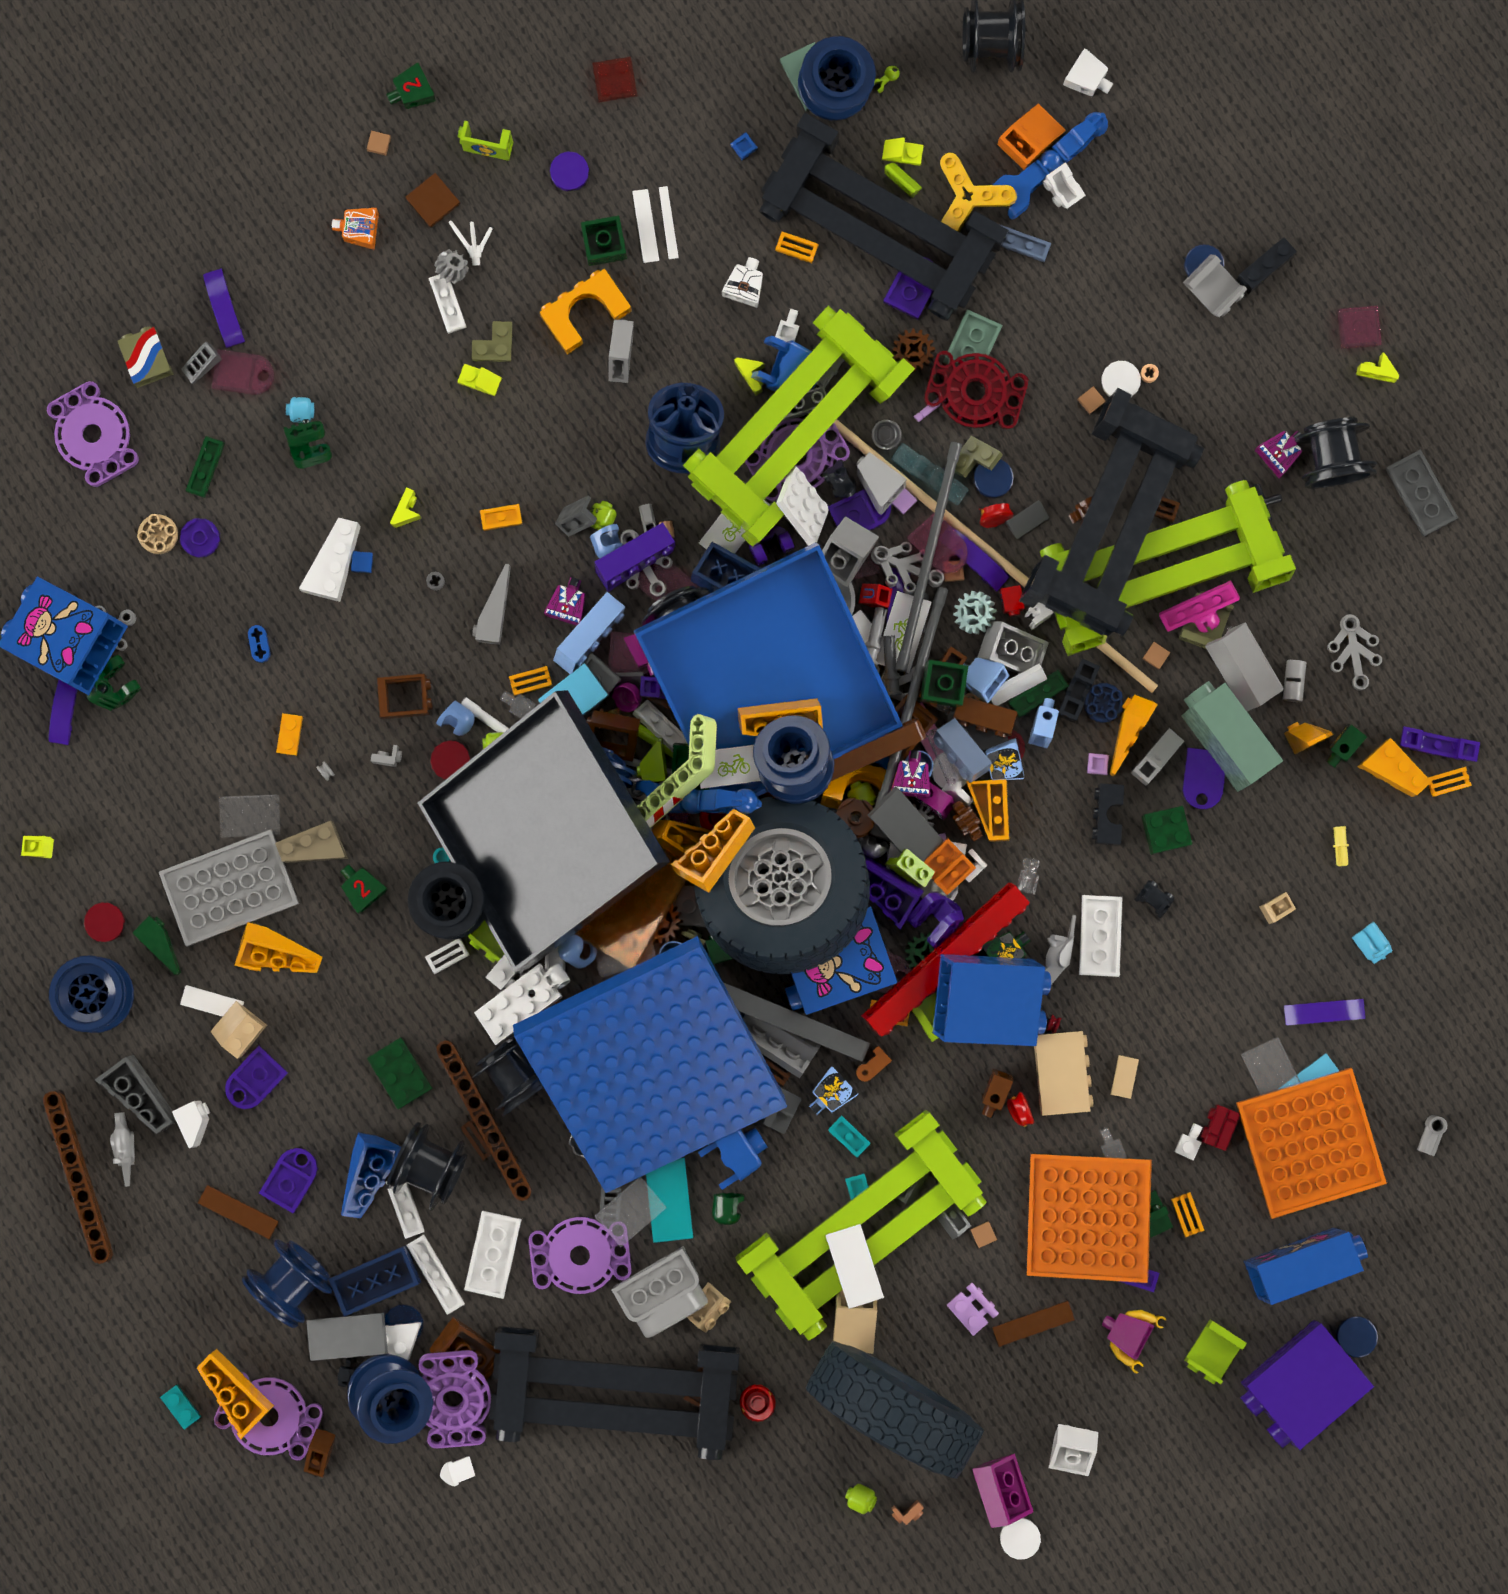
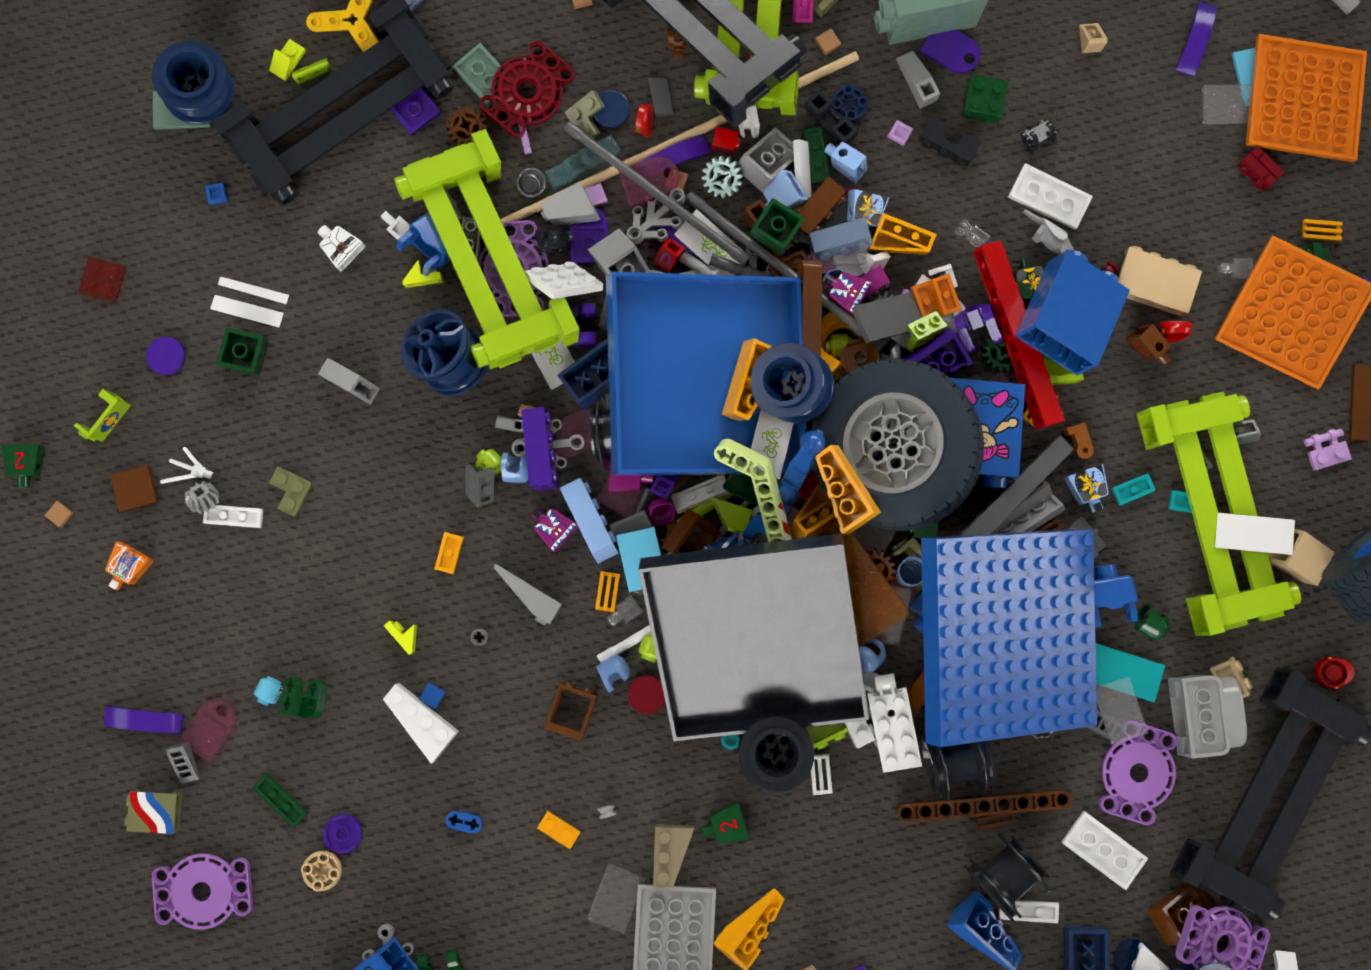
camera: 65 degrees left, 0 degrees up
dark green plate [367,1037,433,1110] -> none
light grey bracket [371,745,402,767] -> none
white tile [406,1235,465,1315] -> none
neon yellow slope [458,364,502,396] -> none
light orange arch [540,269,632,354] -> none
light orange tile [775,231,819,263] -> none
lime arm [874,66,900,93] -> none
reddish brown gear [951,800,983,841] -> none
medium nougat tile [970,1221,997,1248] -> none
light orange wedge [1110,695,1158,776] -> none
tan tile [1110,1055,1139,1099] -> none
white plate [1174,1123,1202,1160] -> none

